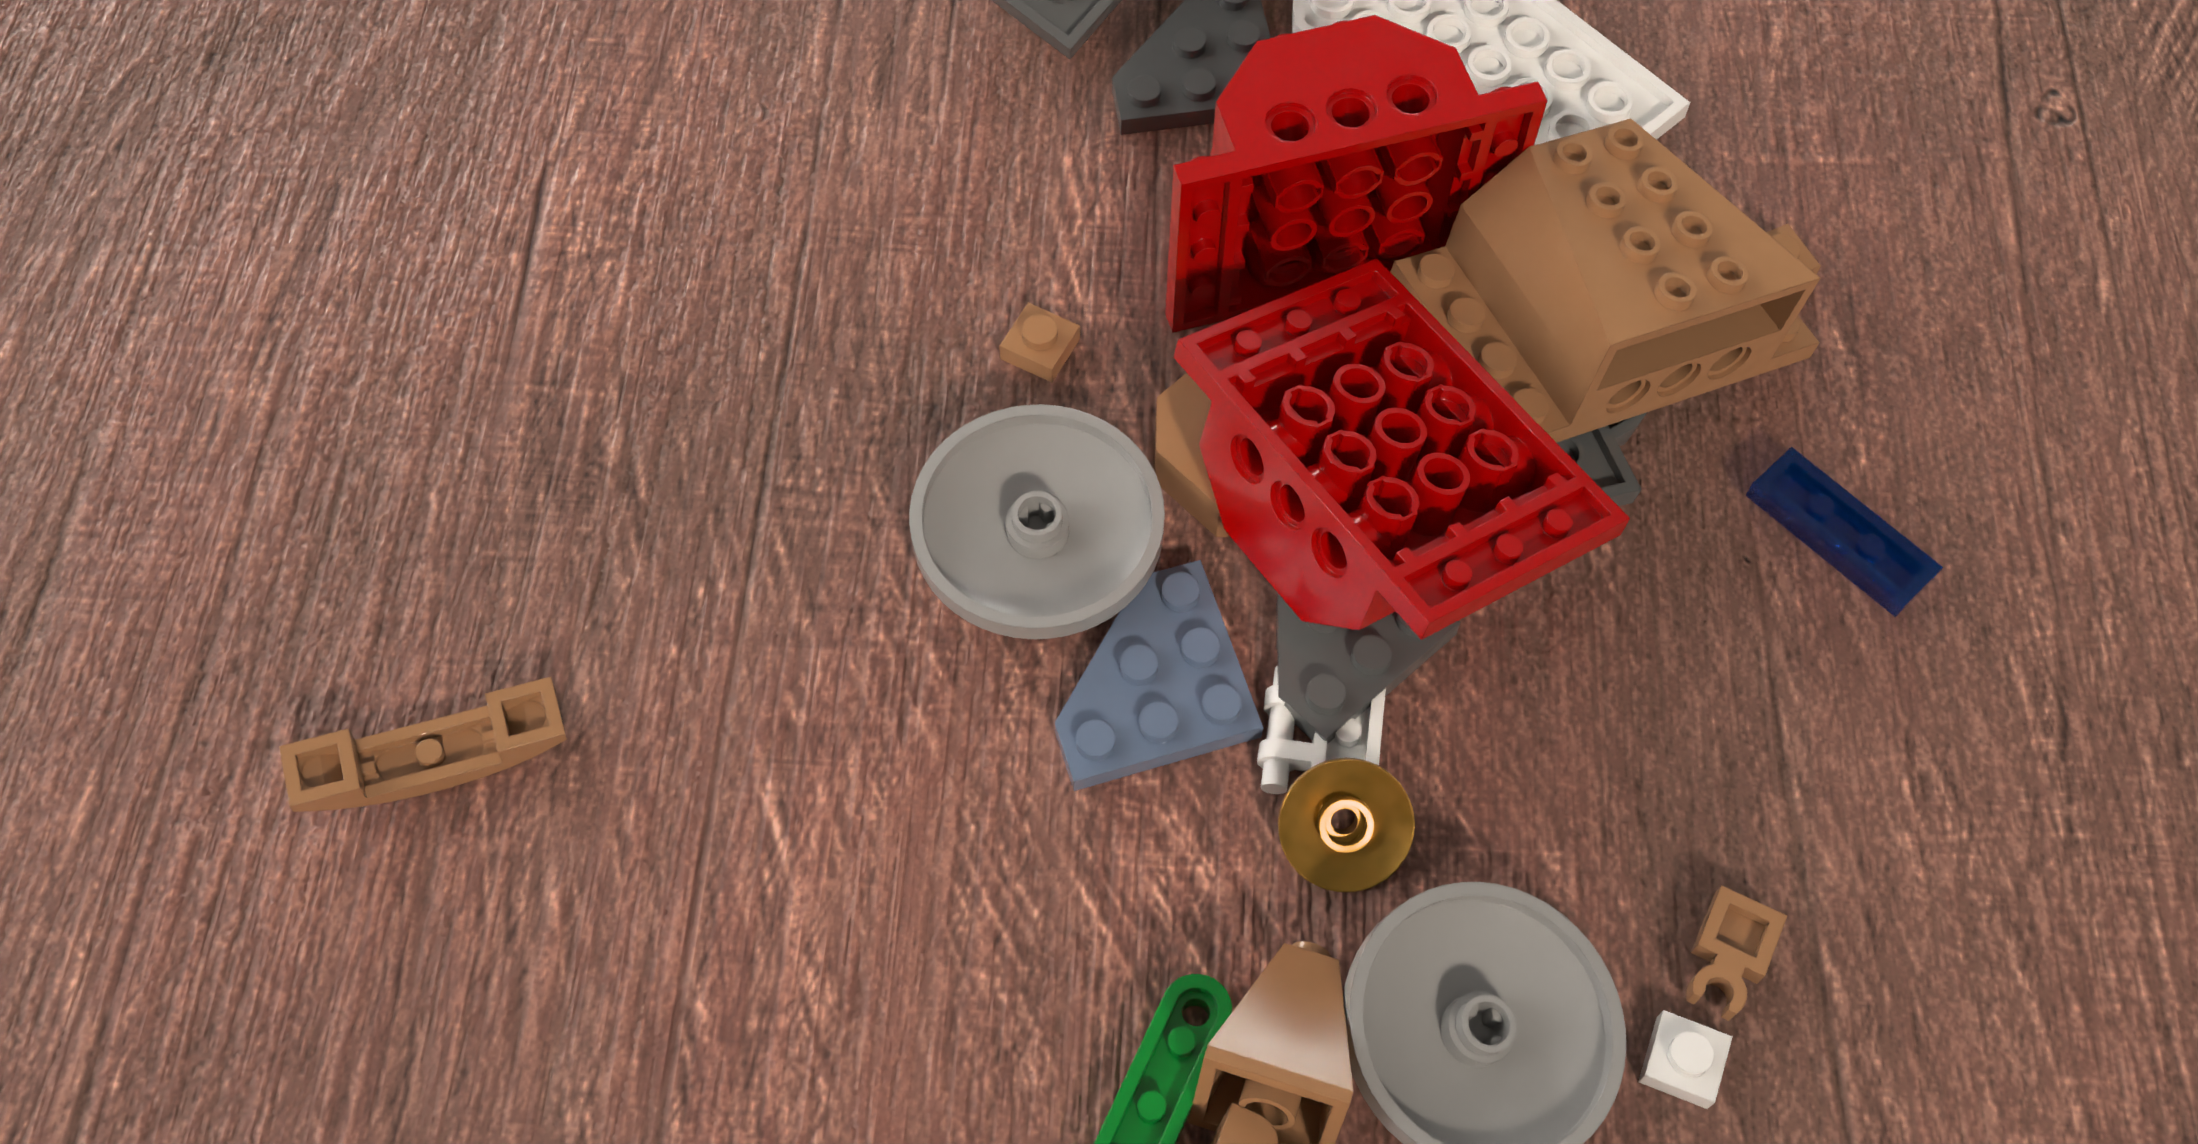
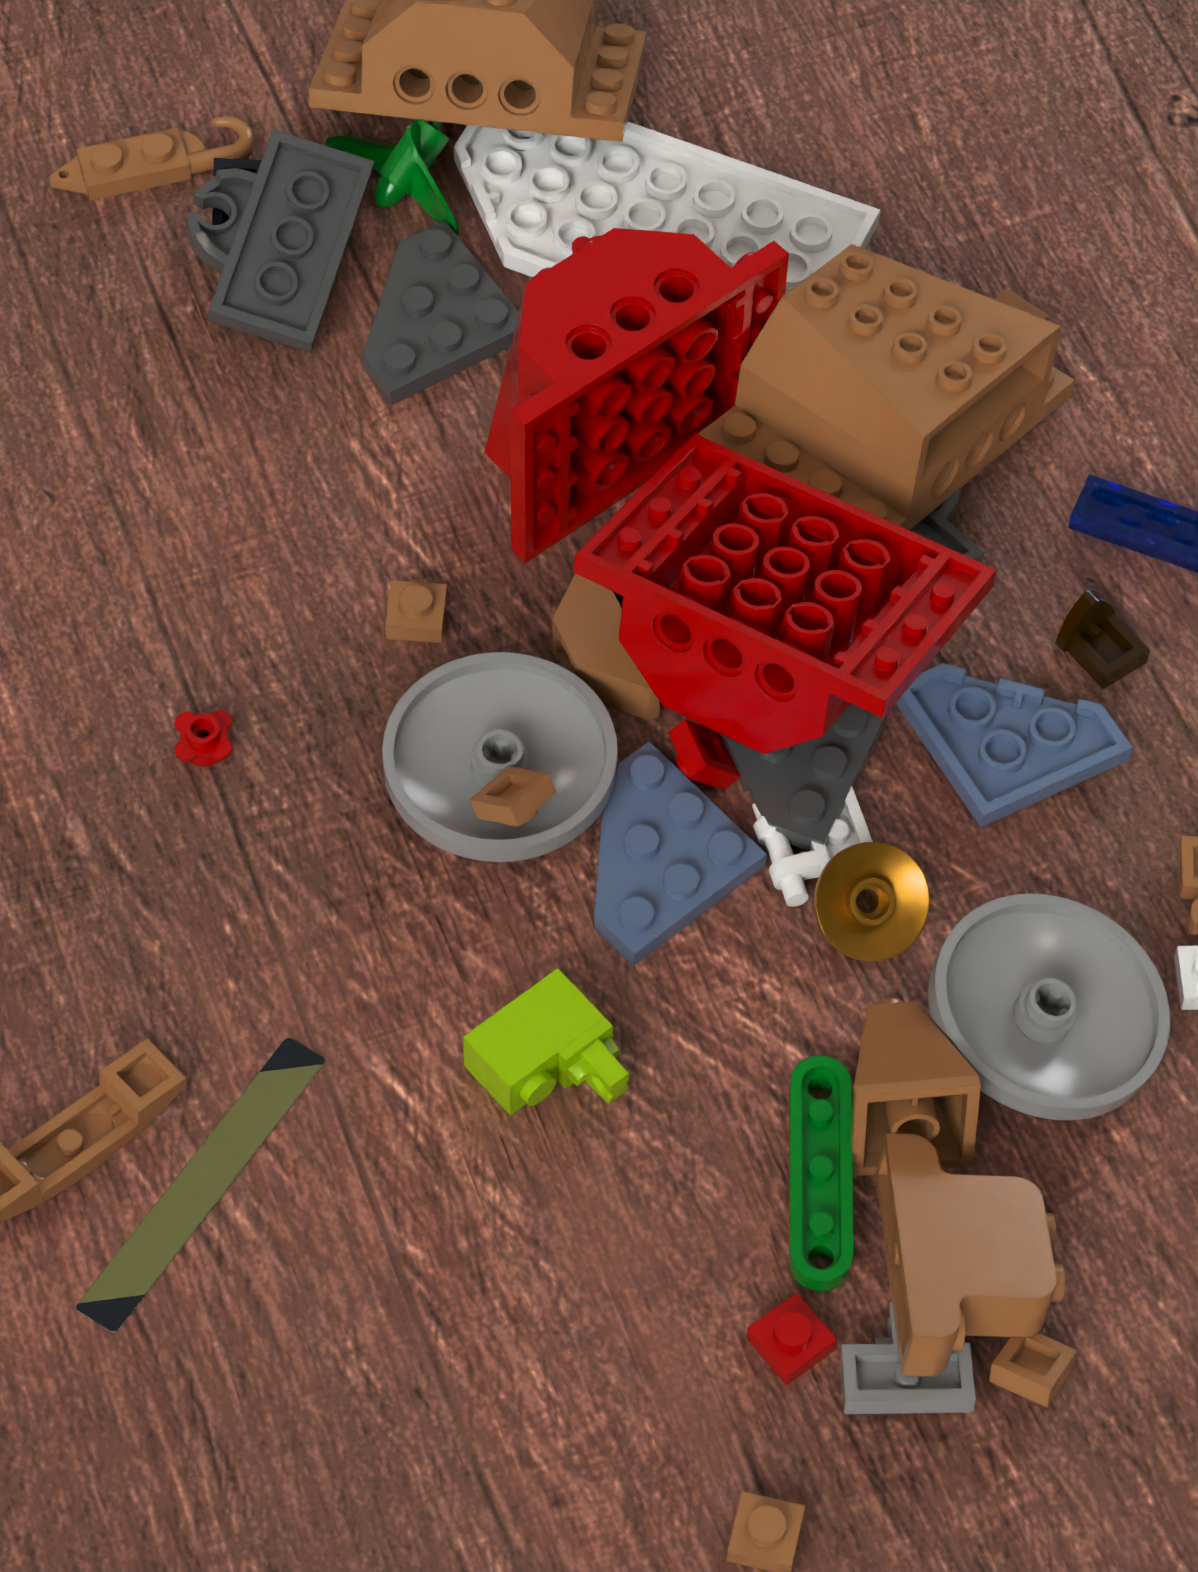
camera: 25 degrees left, 5 degrees down
none -> olive sticker [76,1038,325,1332]
none -> red plate [174,710,233,766]
none -> lime hinge [463,968,629,1116]
none -> medium nougat plate [470,766,556,827]
none -> red plate [668,719,741,790]
none -> sand blue plate [896,663,1133,828]
none -> dark brown tile [1055,590,1150,689]

